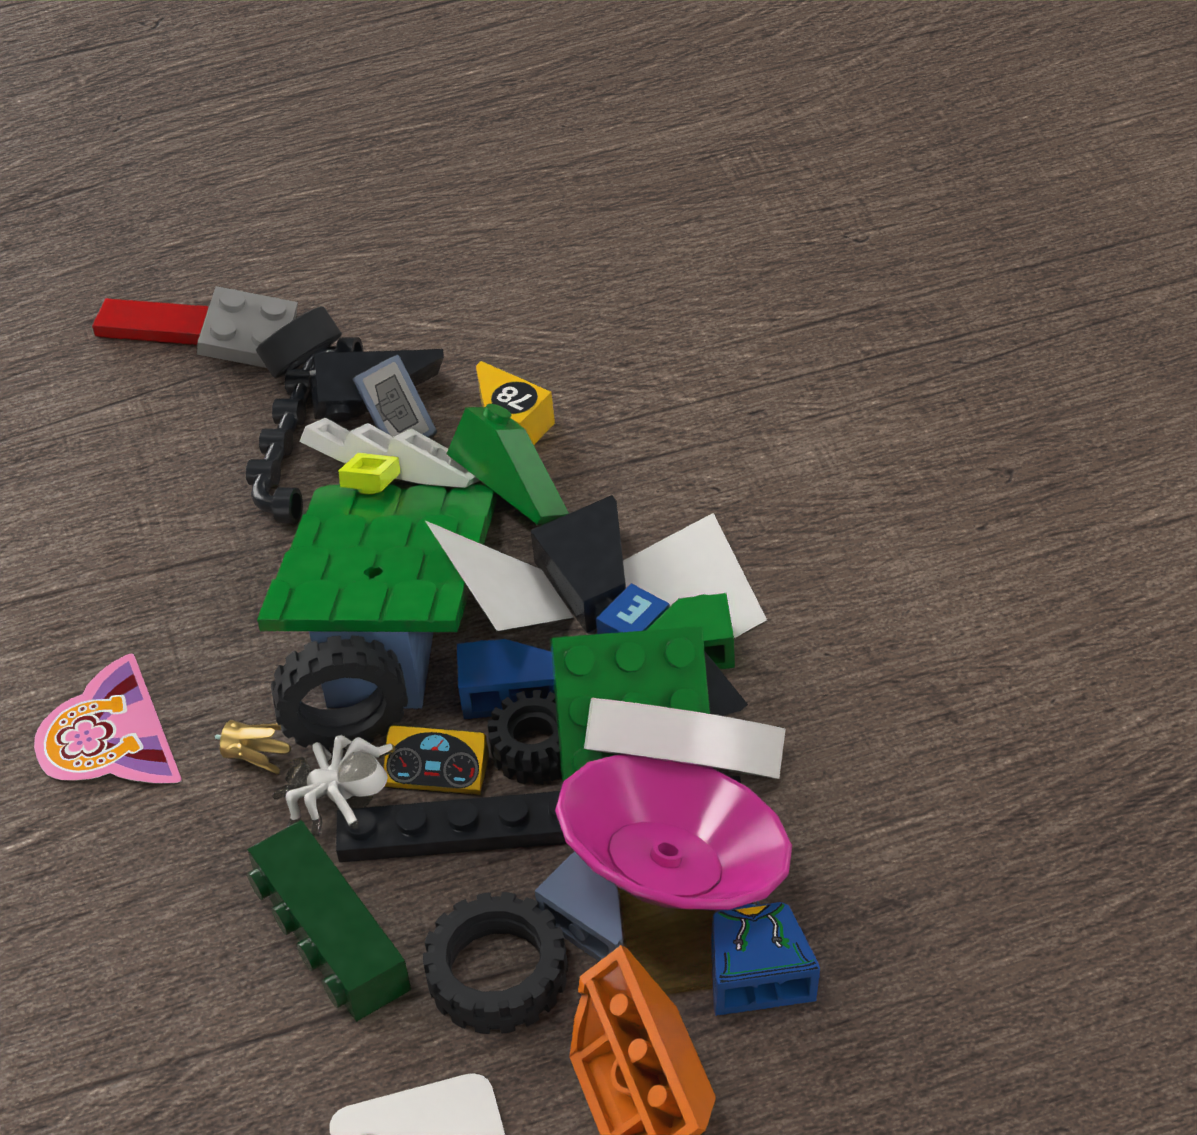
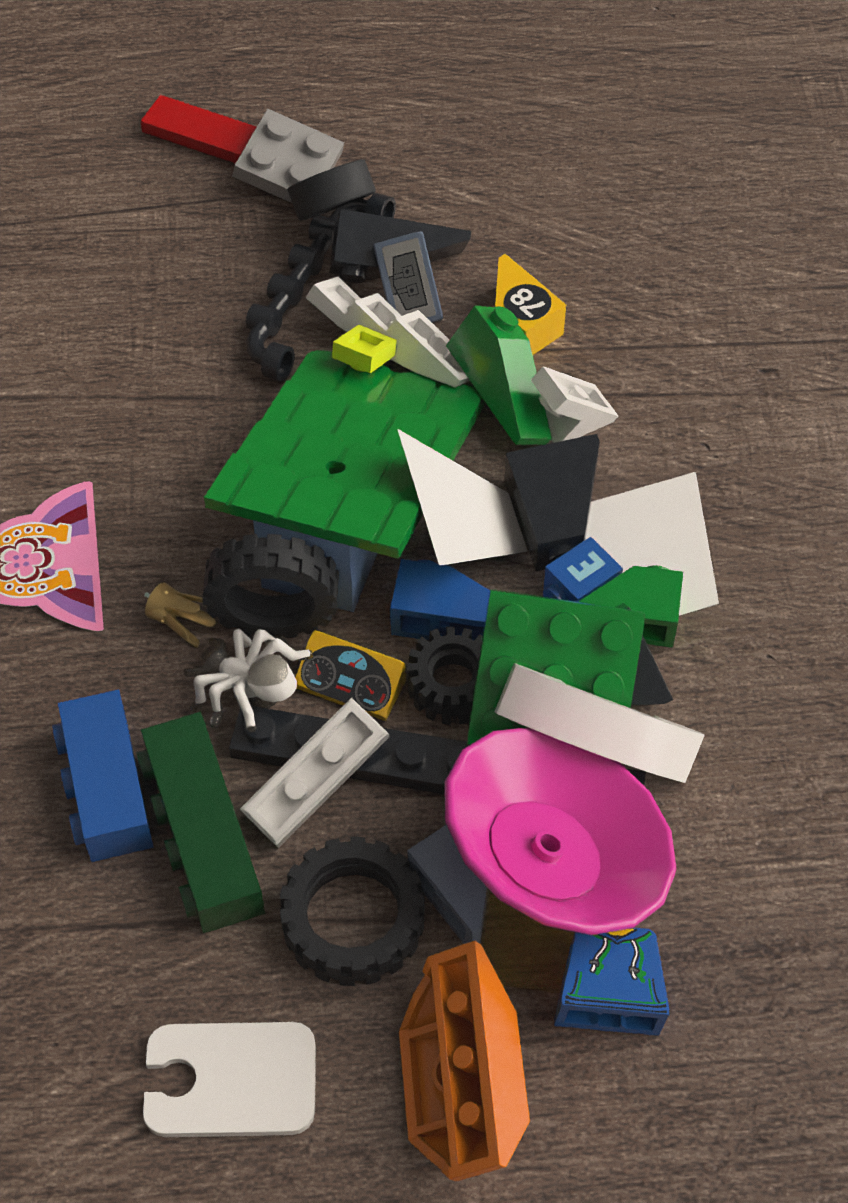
camera: 10 degrees right, 10 degrees up
none -> blue brick [52,689,154,862]
none -> white tile [240,698,390,848]
none -> white slope [531,367,618,443]

